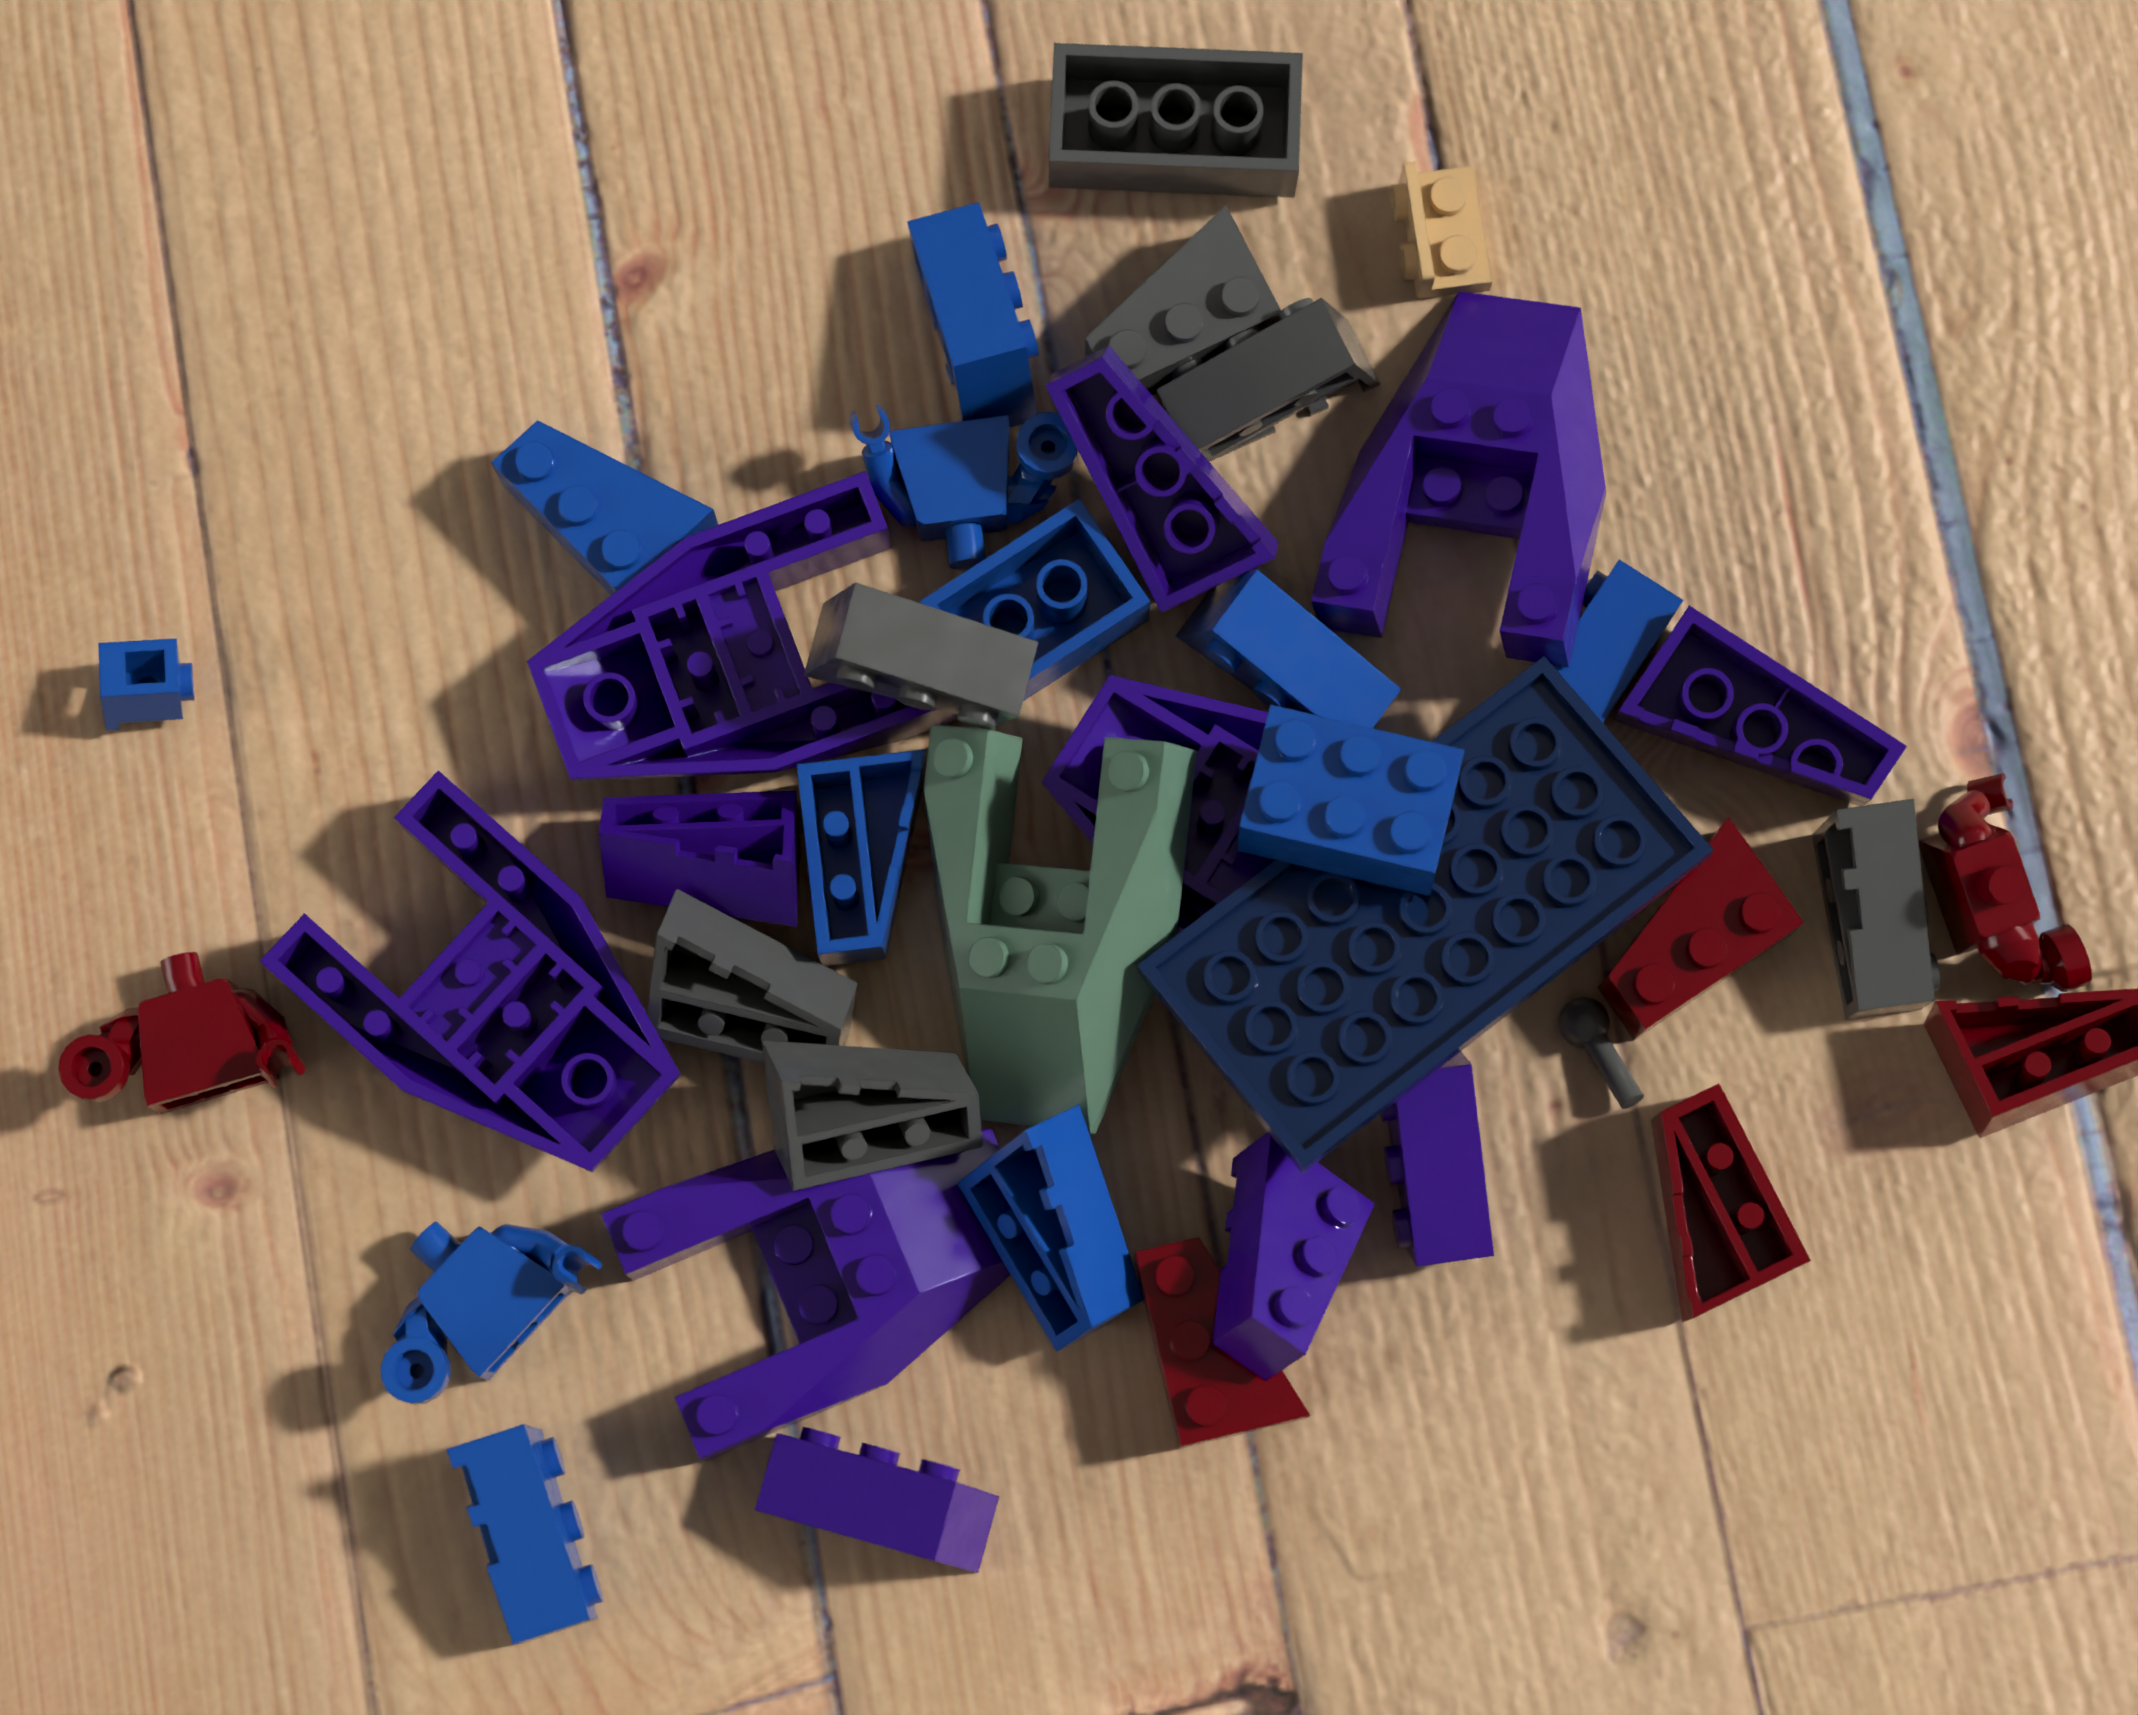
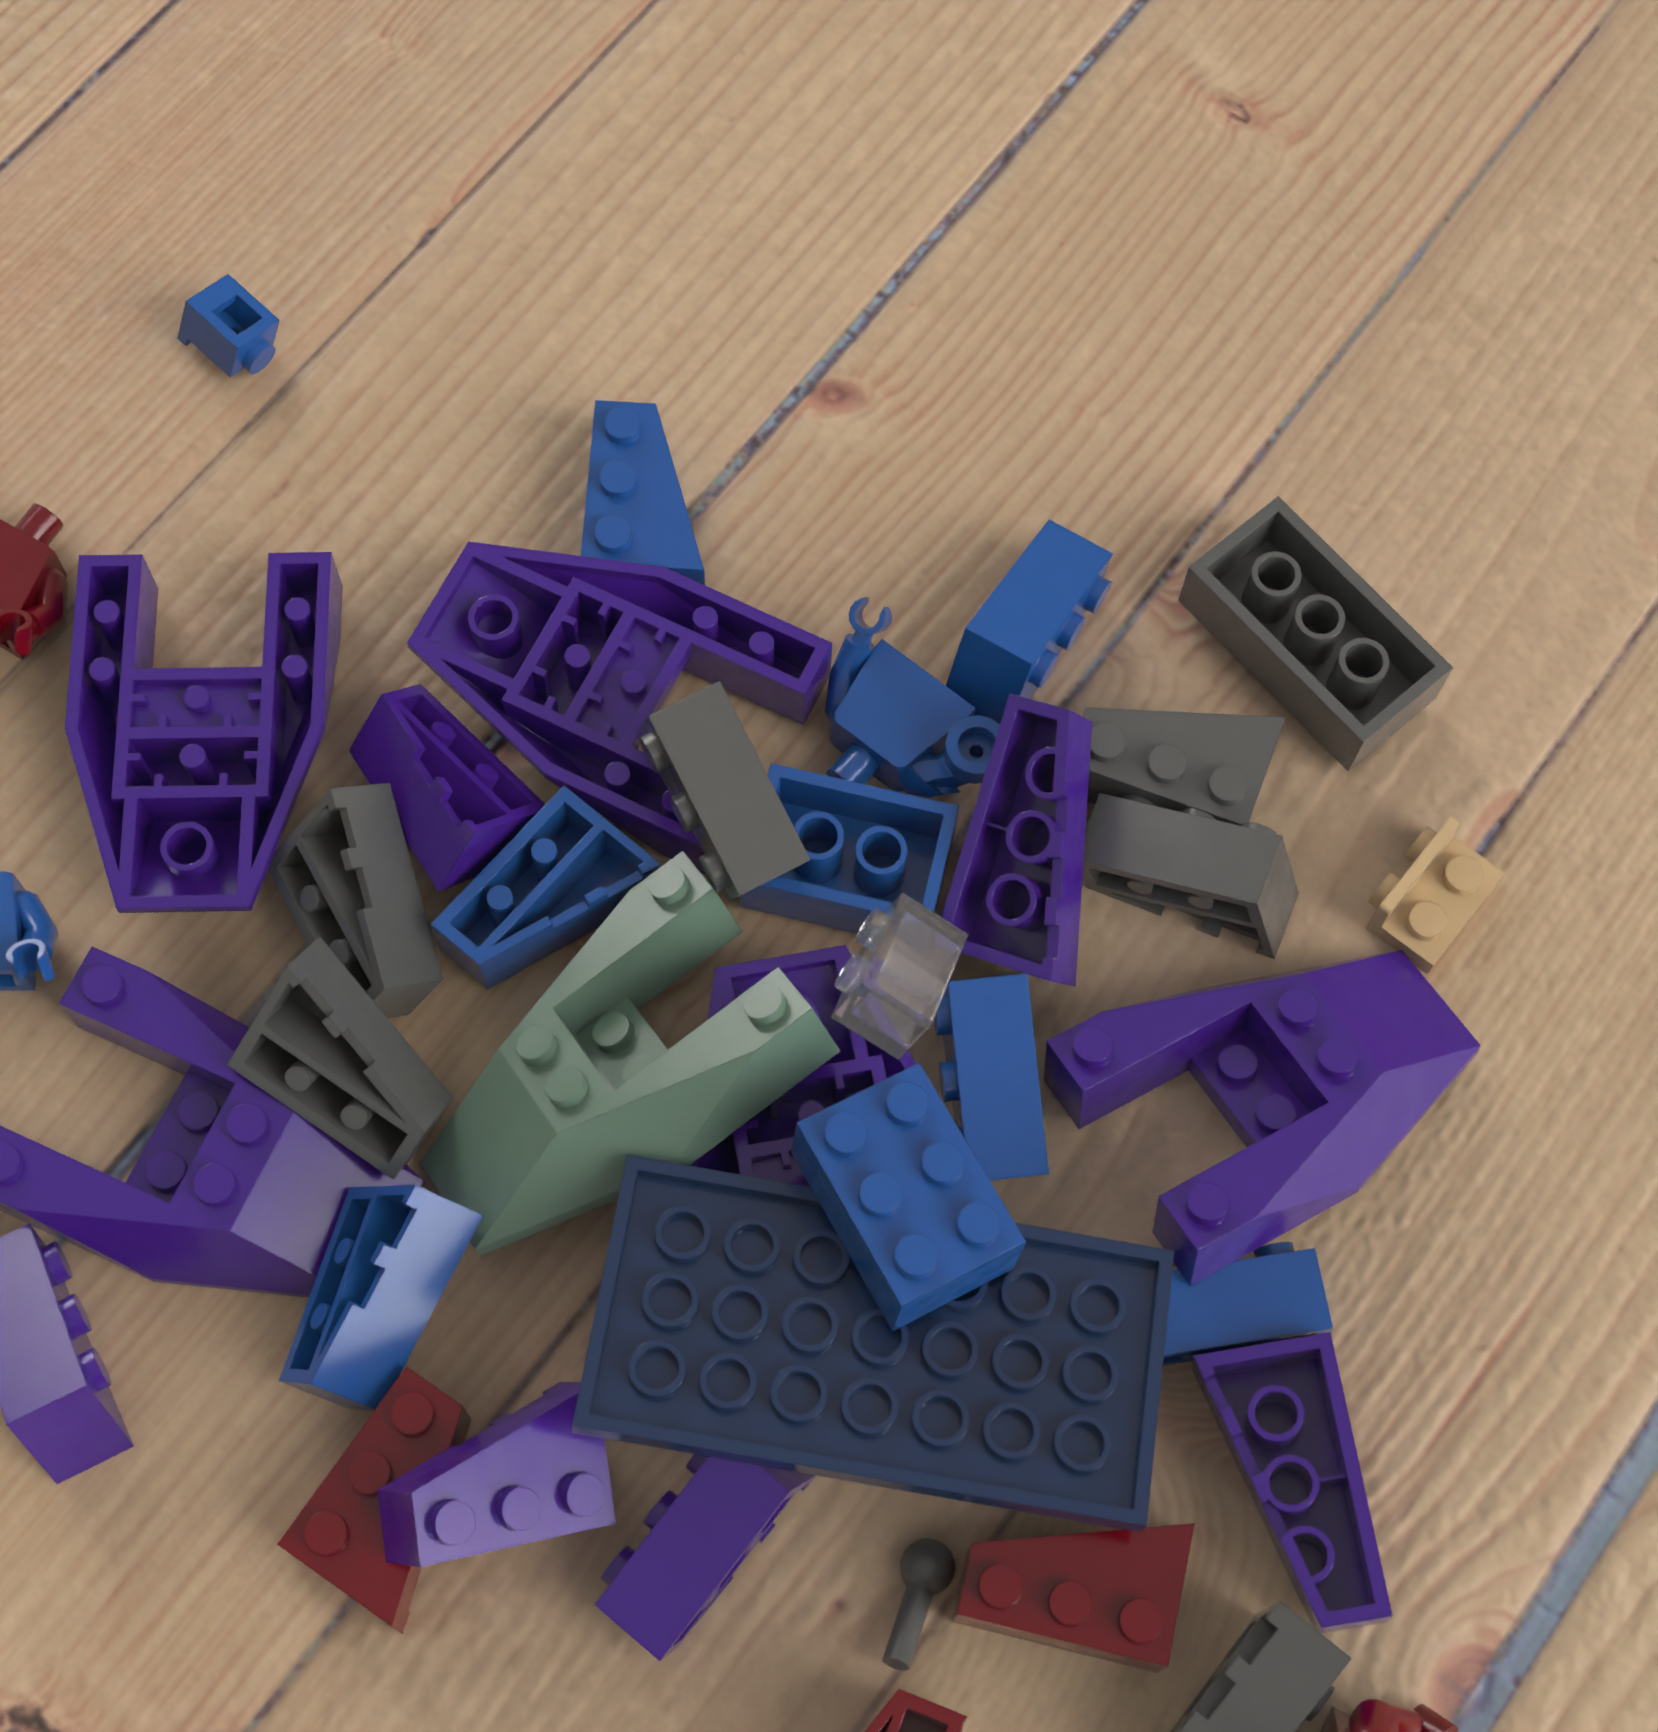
camera: 45 degrees right, 10 degrees down
none -> clear brick [831,892,968,1060]

